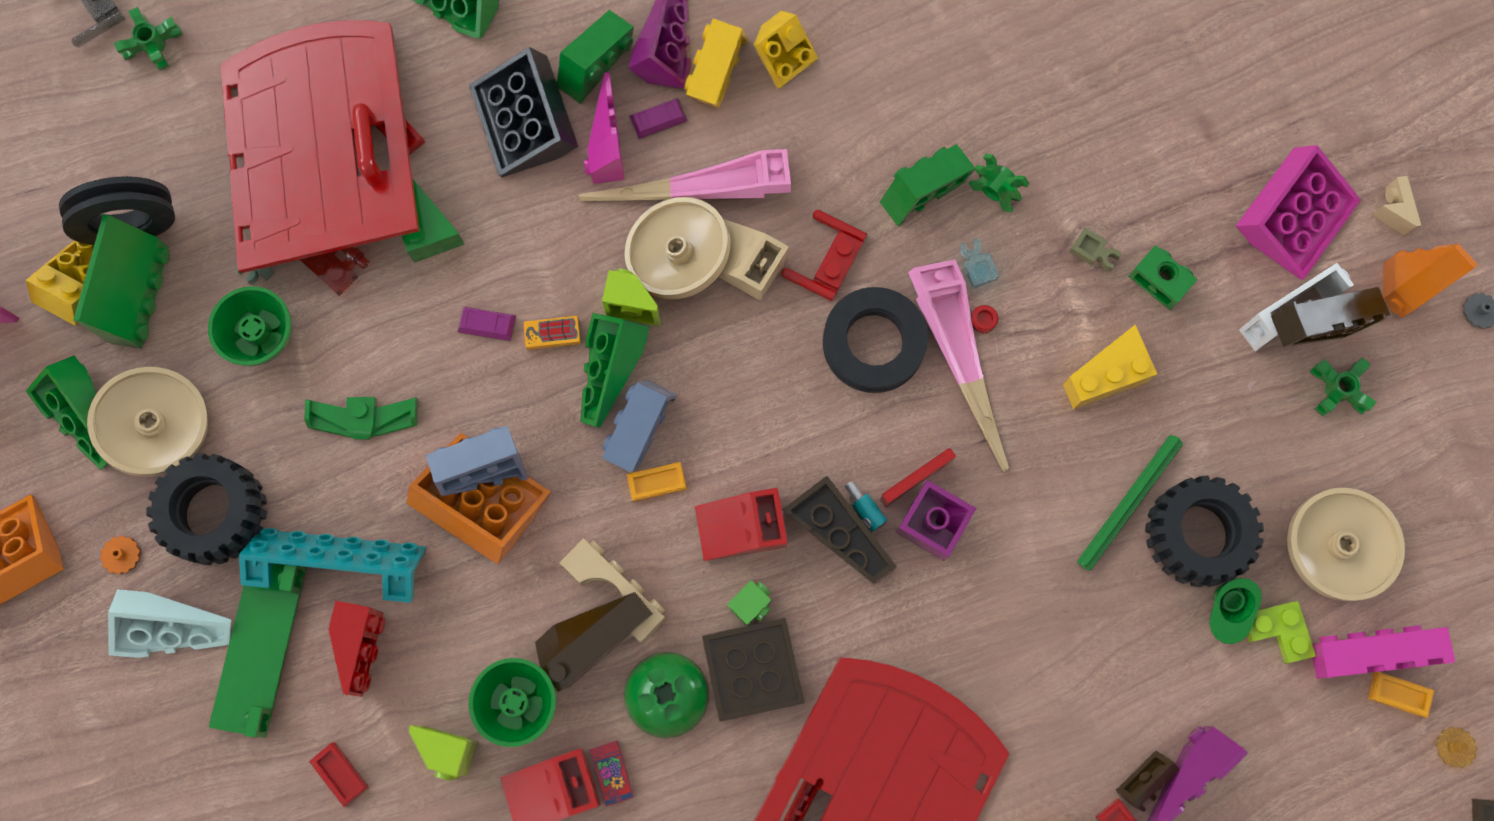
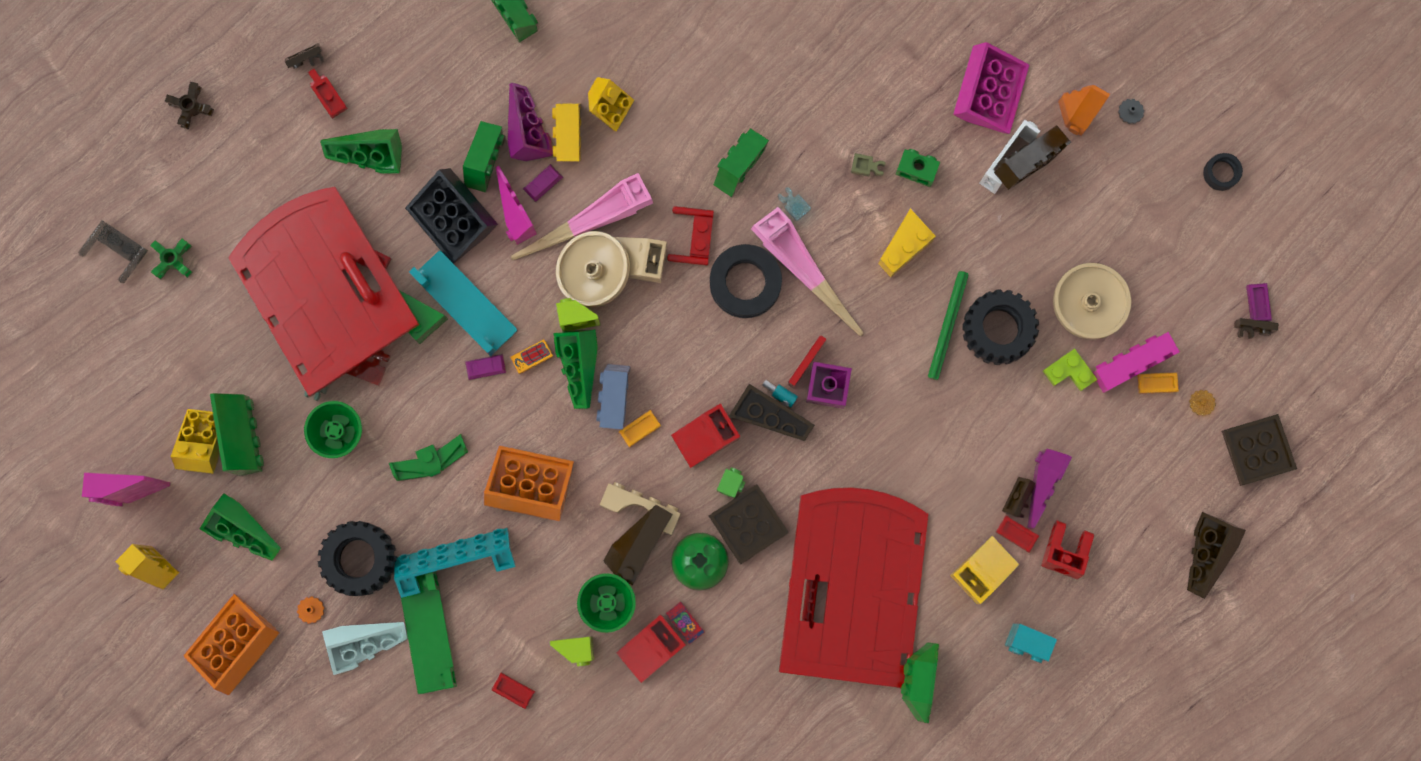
camera: 20 degrees left, 5 degrees up
black tyre [59,176,175,245] -> none
tan dish [87,367,208,477] -> none
red slope [328,600,385,697] -> none
sand blue wedge [426,426,528,496] -> none
green pin [968,153,1030,213] -> none
red tile [971,305,999,333] -> none
green piece [1209,578,1262,644] -> none
green pin [1309,357,1377,416] -> none
tan slope [1373,176,1421,235] -> none
none -> teal bracket [409,251,518,357]

